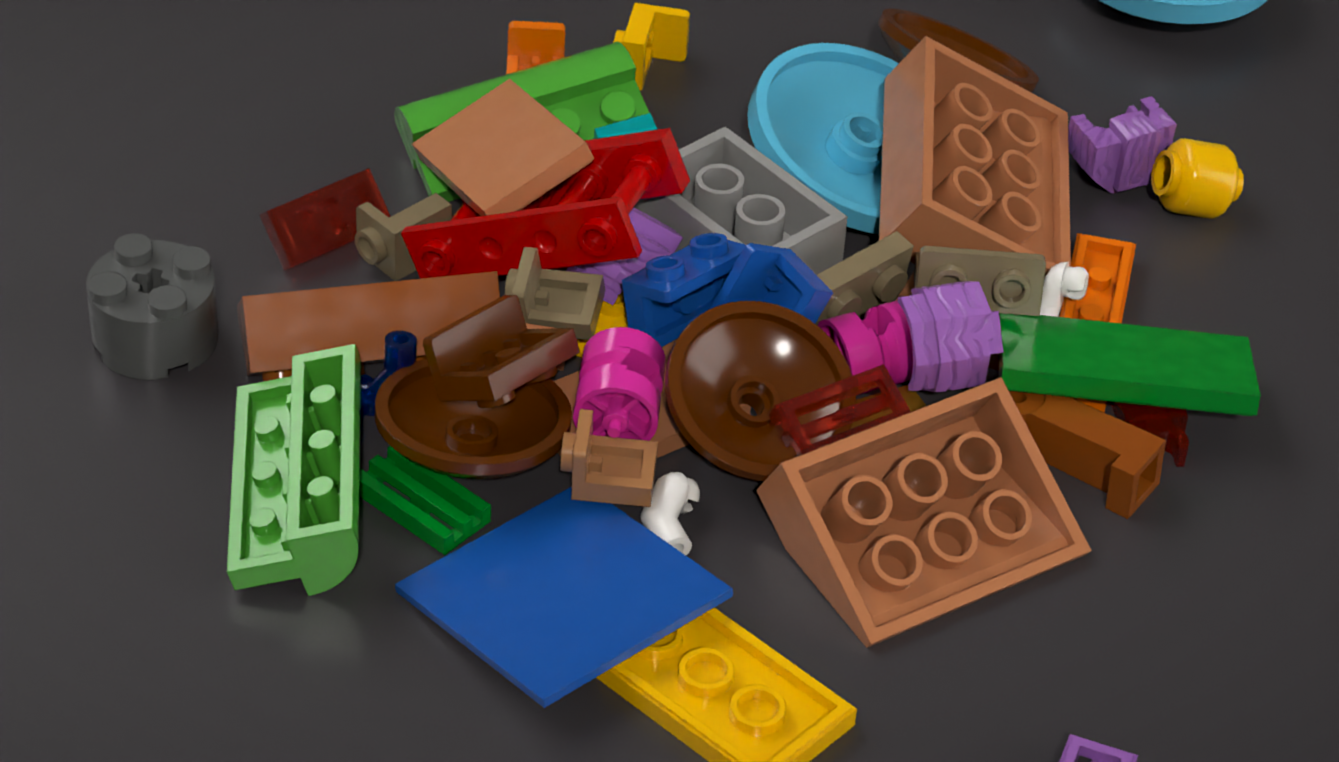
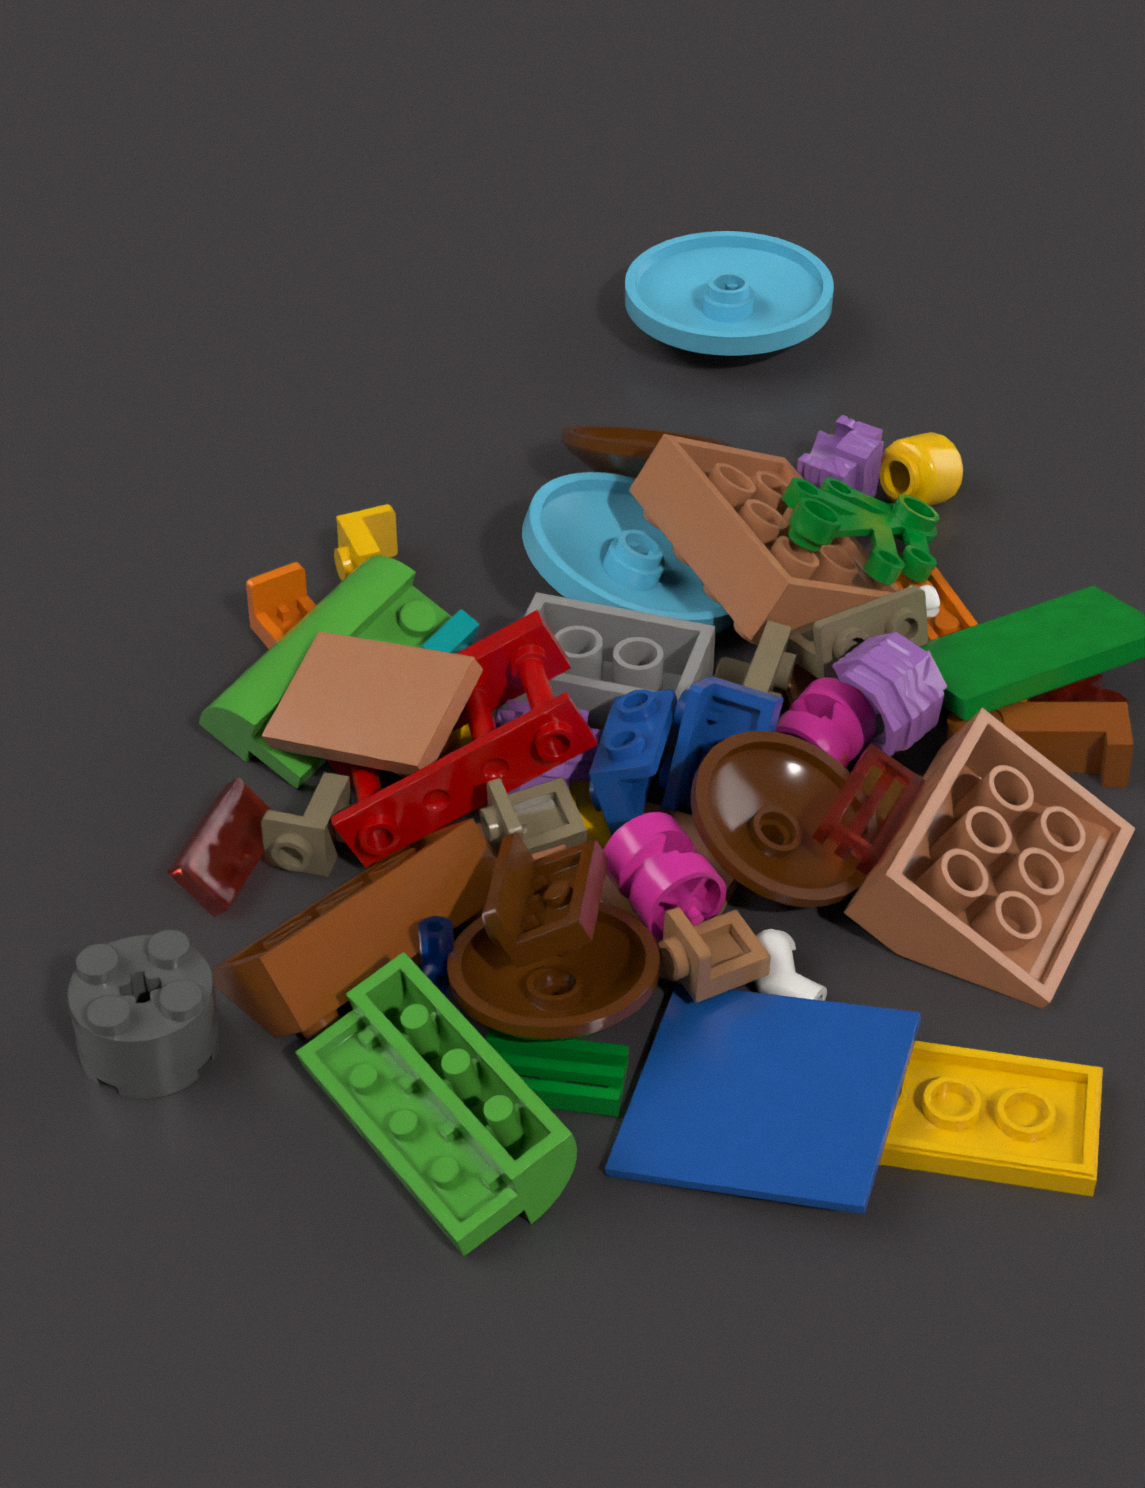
camera: 30 degrees left, 0 degrees up
none -> green plant [782,477,940,585]

